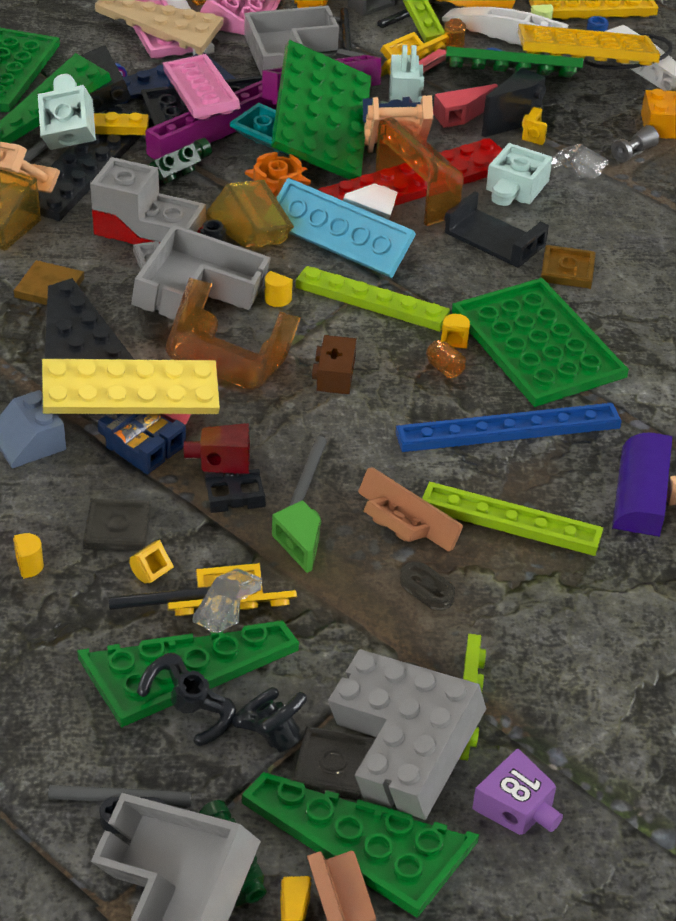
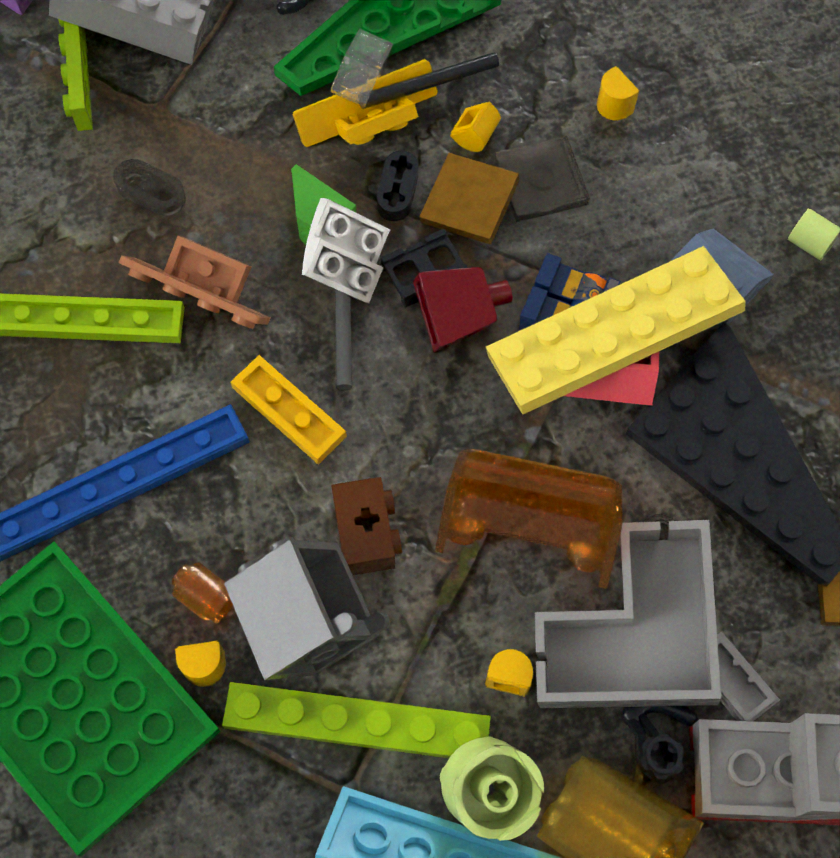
camera: 165 degrees right, 25 degrees up
none -> container [224,537,390,680]
none -> yellow plate [231,355,347,465]
none -> white slope [302,198,390,303]
none -> black beam [377,151,418,221]
none -> pearl gold tile [419,153,520,245]
none -> yellowish green brick [440,737,544,841]

